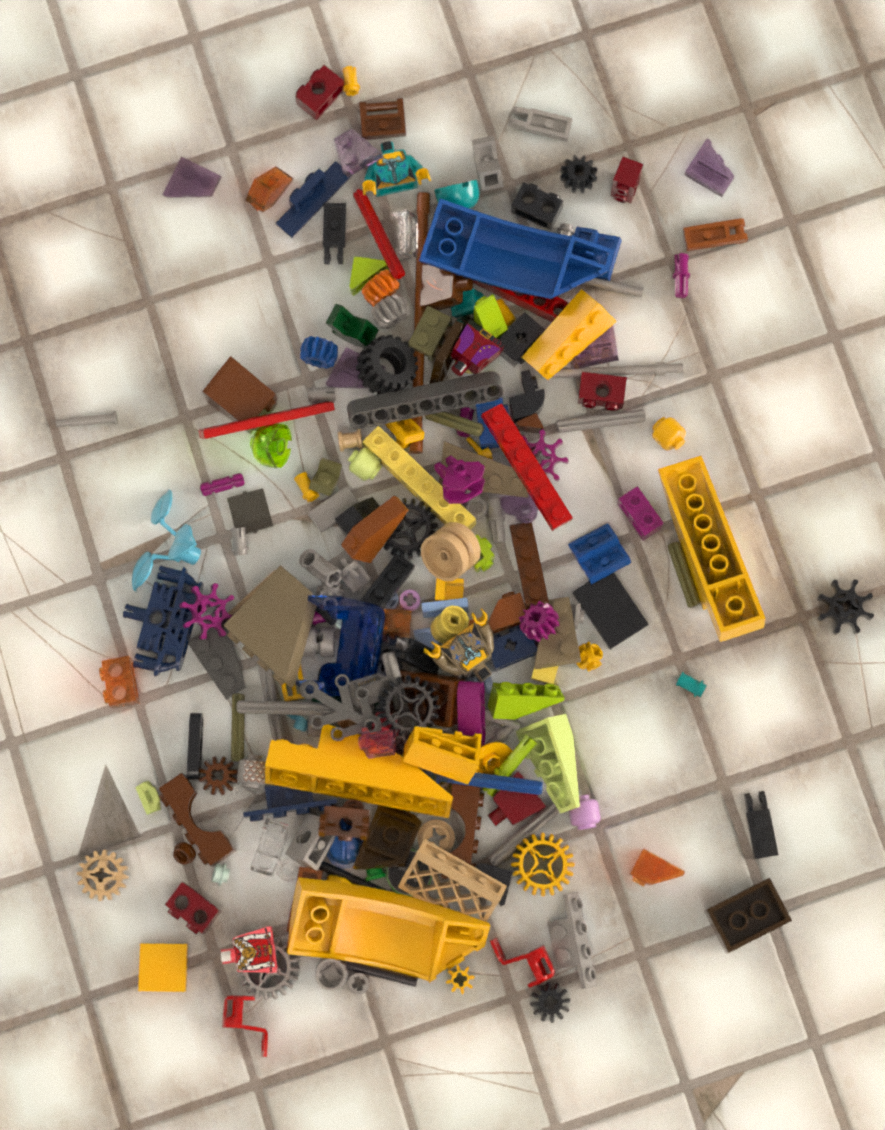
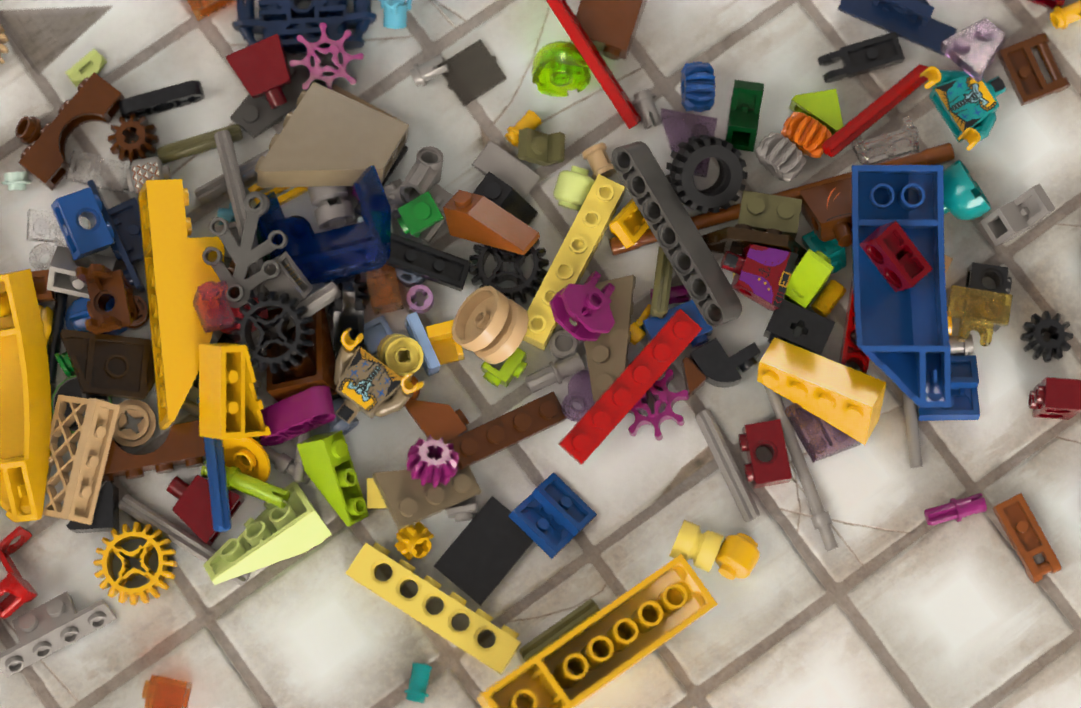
camera: 70 degrees right, 0 degrees up
magenta axle [200,473,245,496] -> none
dark blue brick [491,625,537,672] -> none
lavender head [569,795,601,830] -> none
magenta brick [617,486,664,541] -> none
none -> blue brick [51,187,114,261]
none -> dark red torso [225,34,292,110]
none -> light yellow brick [345,542,521,675]
none -> green bracket [397,191,445,238]
none -> light yellow wheel [669,520,724,572]
none -> dark red brick [859,221,932,292]
none -> clear yellow plate [947,285,1013,347]

